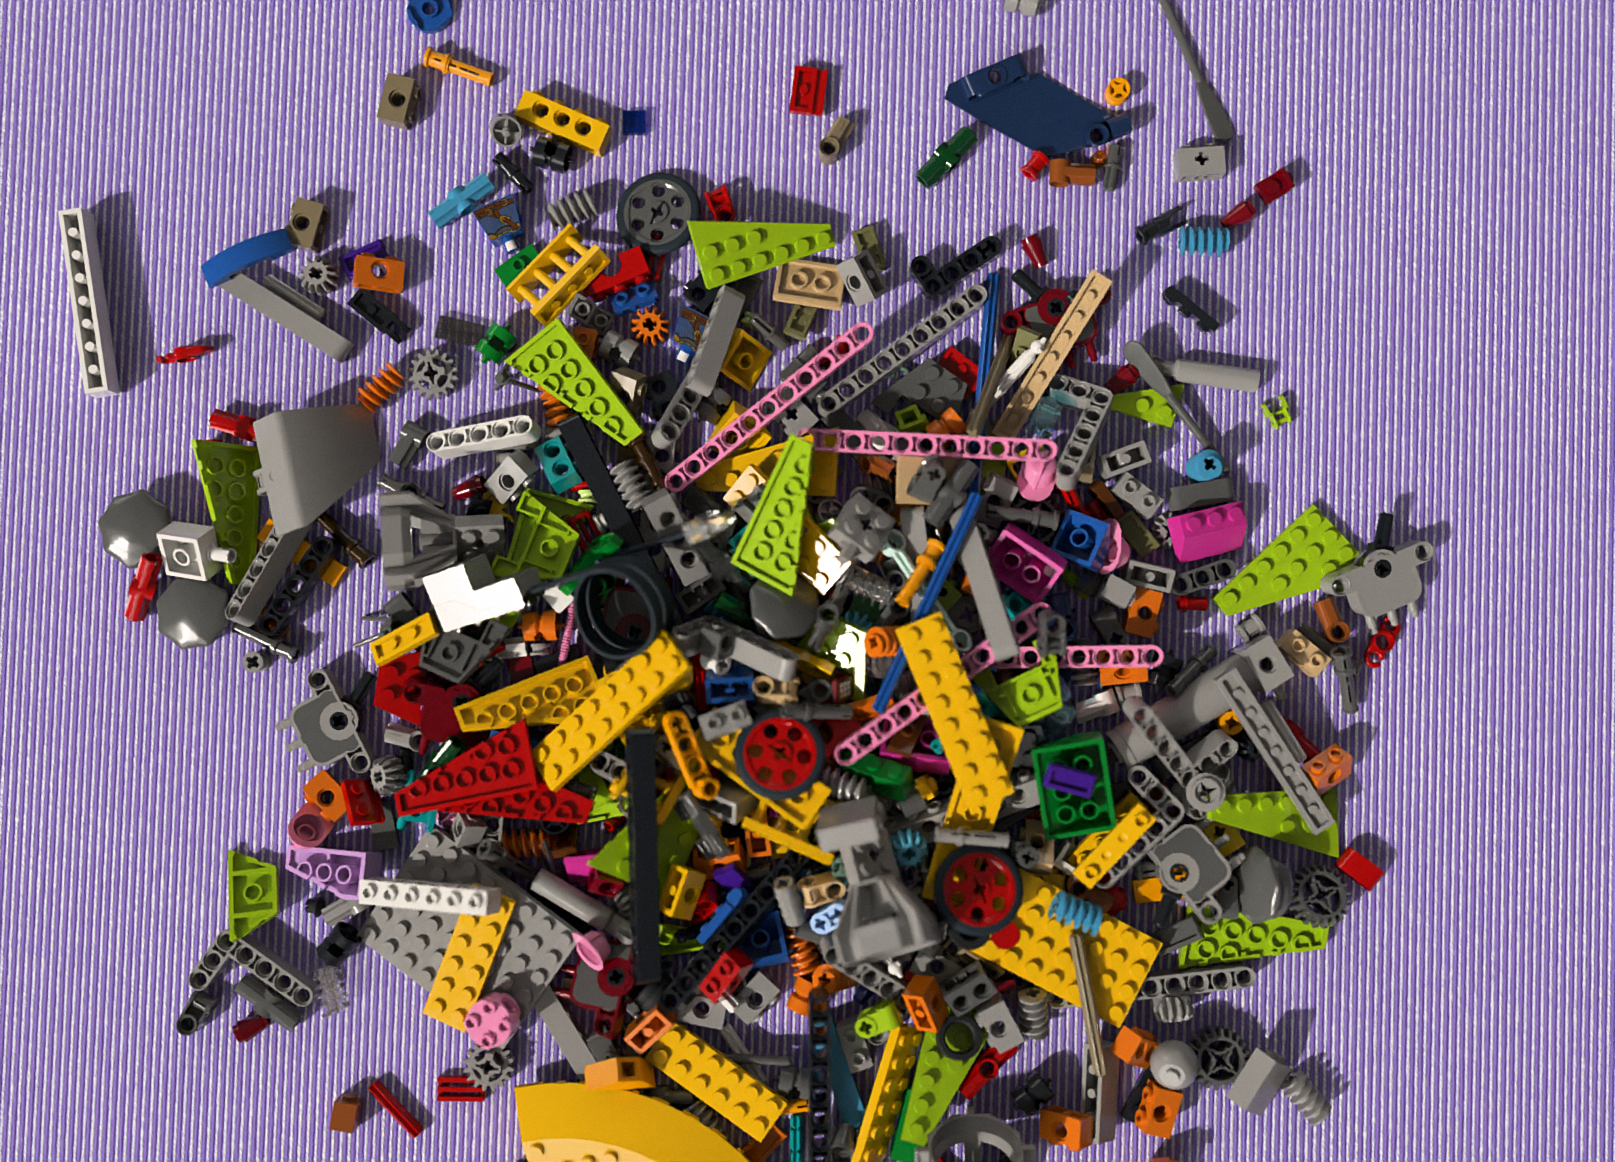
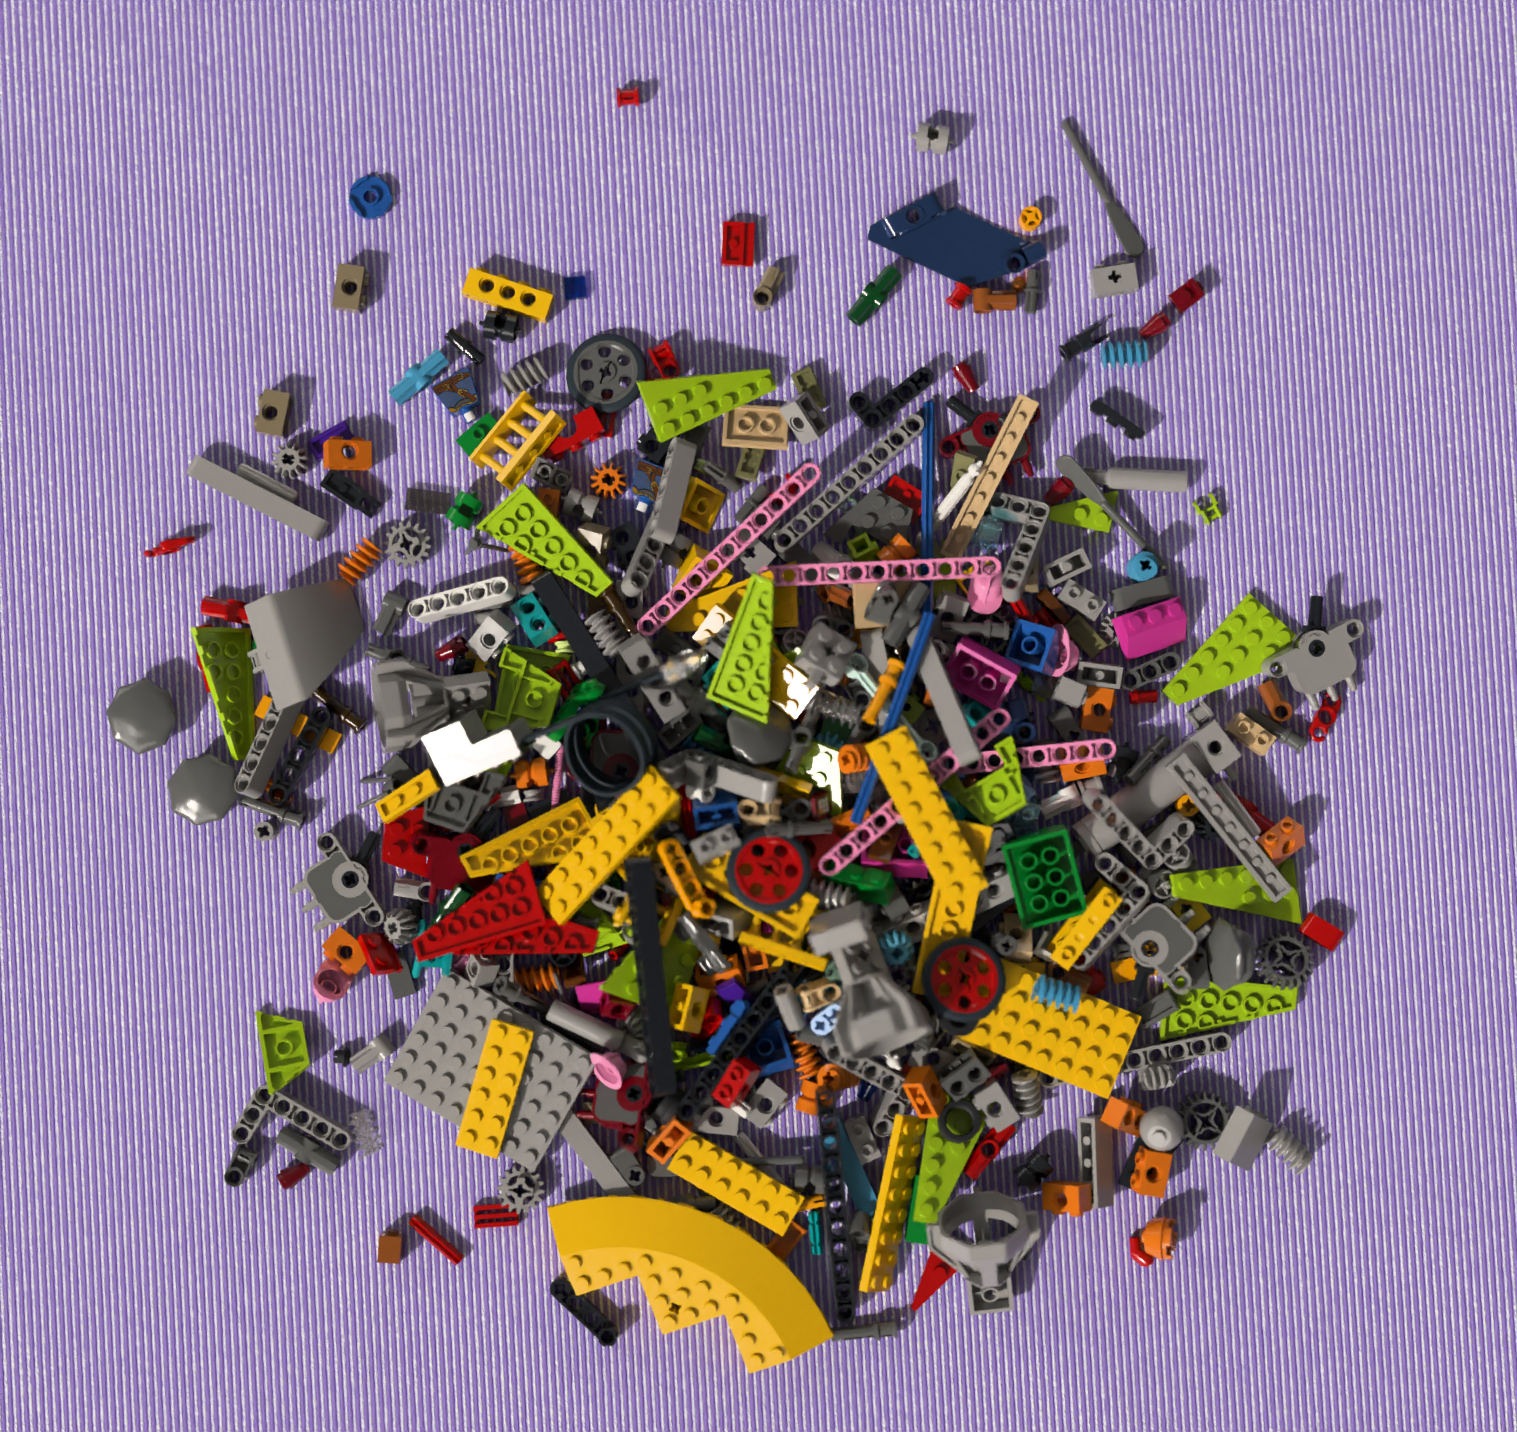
camera: 10 degrees left, 0 degrees up
white brick [58,207,120,398] -> none
red piece [124,552,163,622] -> none
white brick [156,521,237,581] -> none
blue slope [201,228,295,289] -> none
lavender wedge [285,845,383,901] -> none
black wheel [316,921,362,967] -> none
white brick [359,876,501,916] -> none
light orange pin [423,46,495,87] -> none
bright pink brick [464,992,521,1049] -> none
light grey wheel [489,112,522,147] -> none
light orange slope [584,1057,656,1091] -> none
blue hinge [609,280,660,317] -> none
lime piece [855,999,903,1038] -> none
yellow plate [914,773,939,801] -> none
light grey pin [934,827,1009,848] -> none
dark tan axle [967,335,1014,438] -> none
red sticker [991,922,1020,950] -> none
dark grey piece [1036,609,1067,658] -> none
dark purple tile [1042,761,1097,798] -> none
dark tan axle [1069,933,1108,1076] -> none
light grey gear [1186,773,1225,812] -> none
dark grey pin [1331,645,1359,714] -> none

